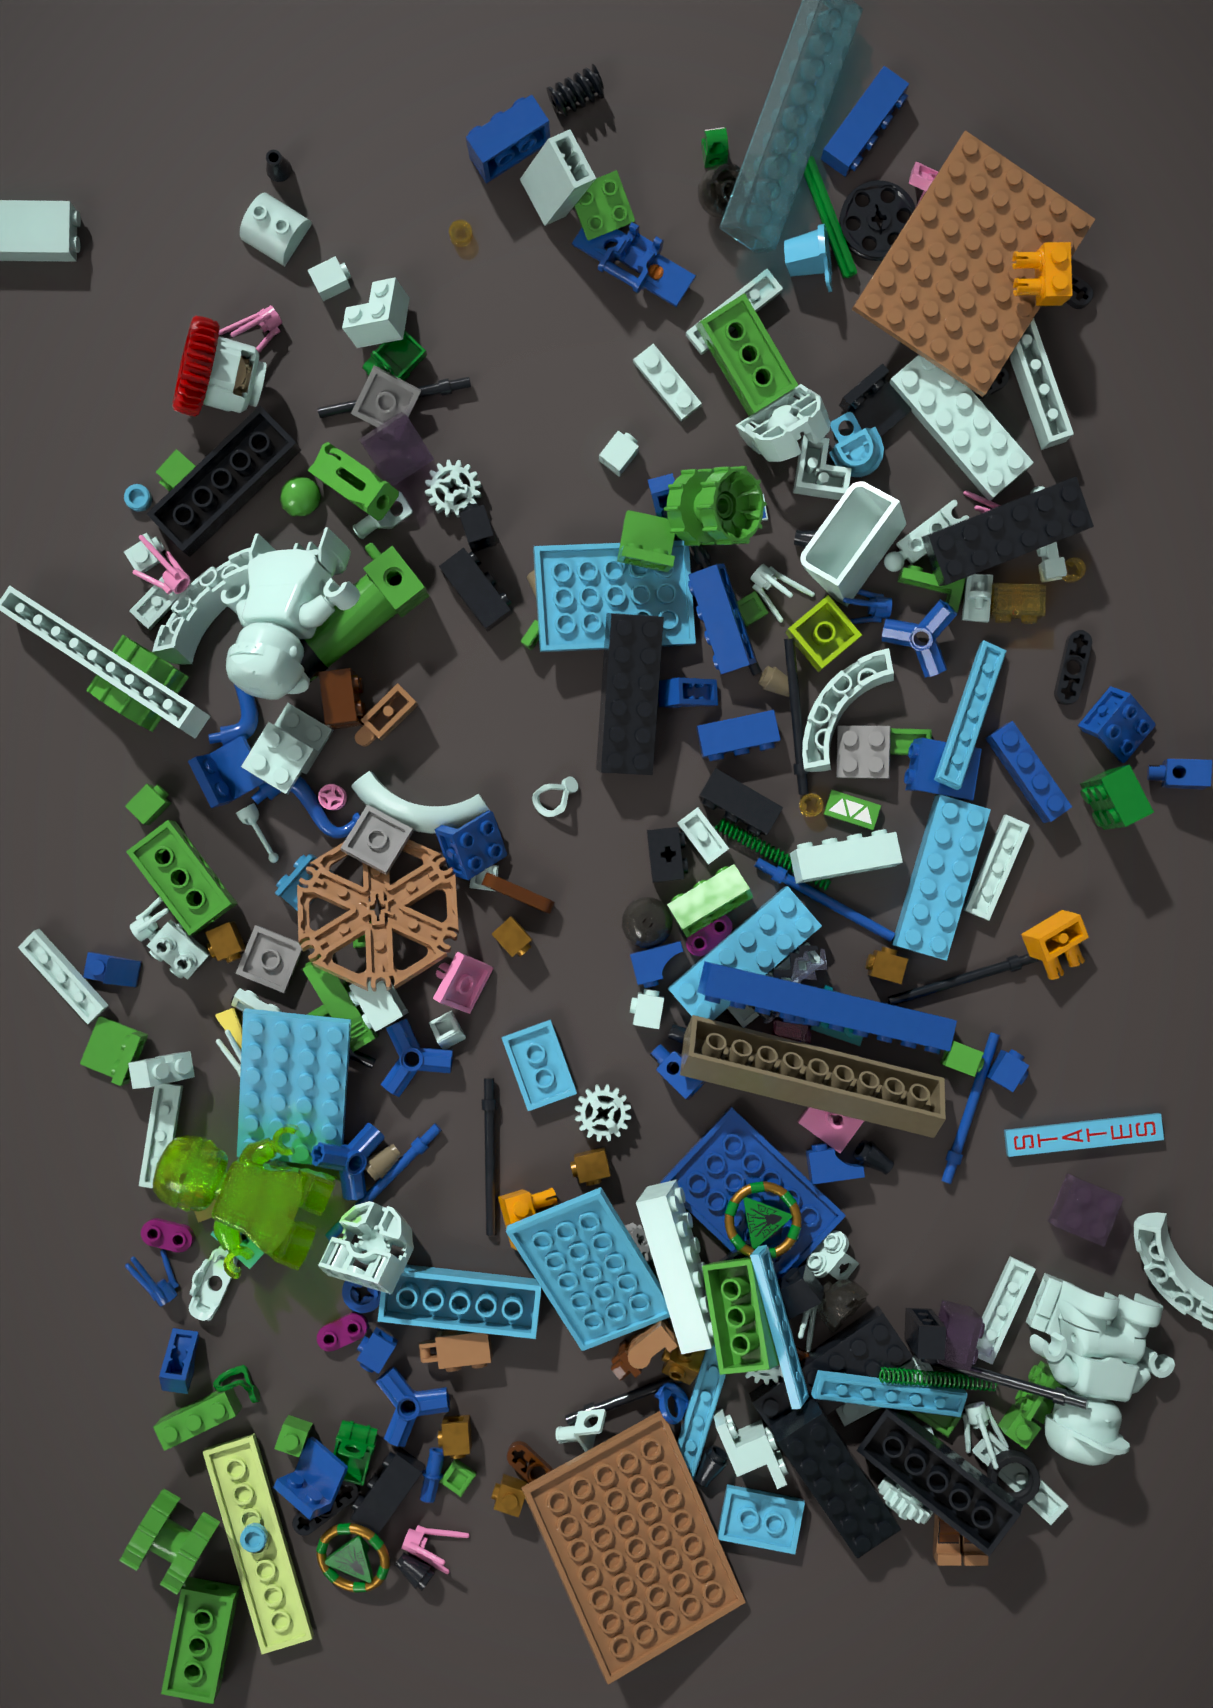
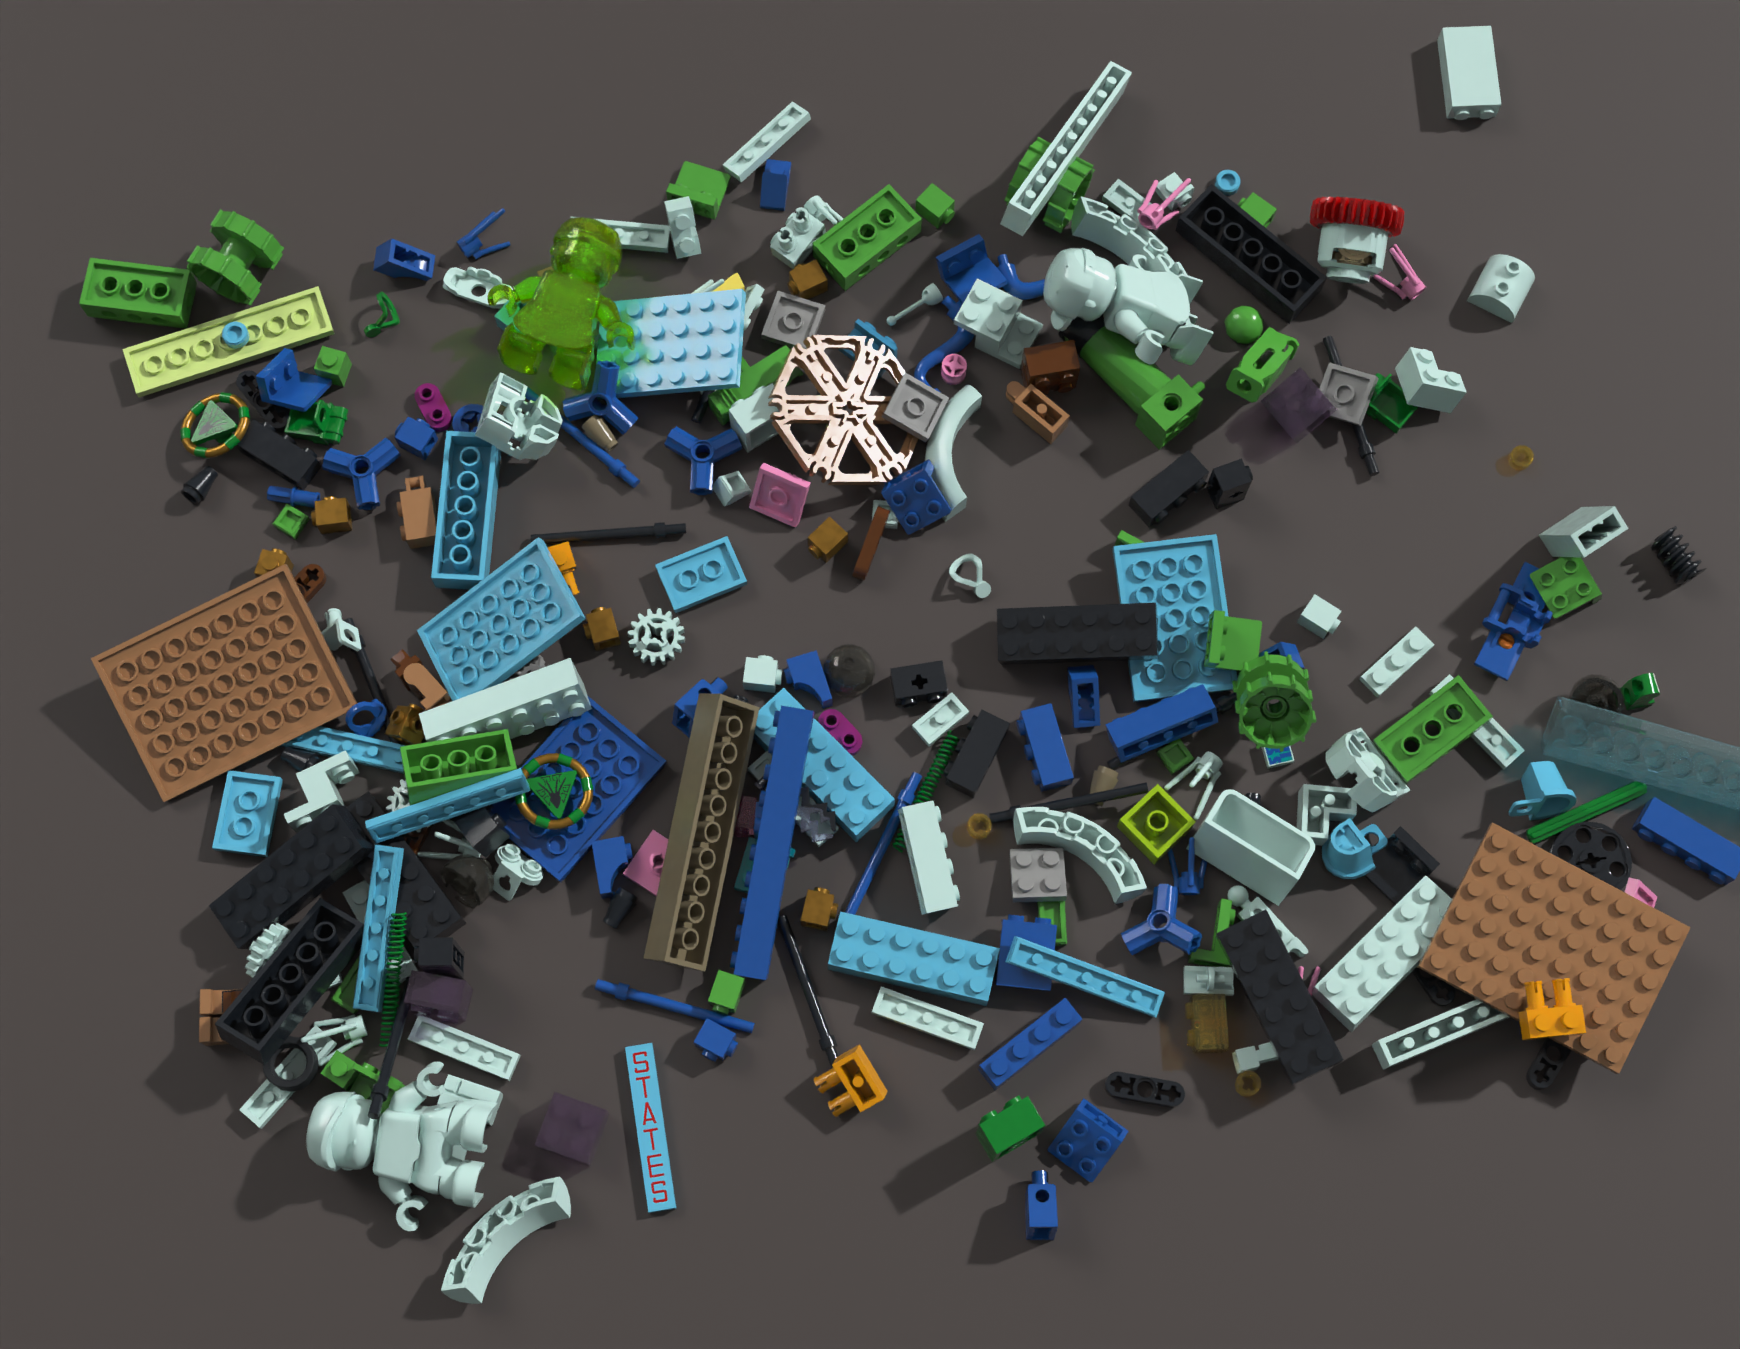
camera: 85 degrees right, 15 degrees down
magenta plate [141,1218,194,1253] -> none
bright green brick [153,1388,242,1451] -> none
black cone [266,150,292,182] -> none
light aqua brick [308,256,351,301] -> none
light aqua bracket [353,492,413,539] -> none
bright pink plant [401,1525,470,1574] -> none
light aqua gear [425,460,482,518] -> none
blue brick [466,95,550,184] -> none
brick [667,864,753,937] -> none
bright green tile [823,790,881,830] -> none

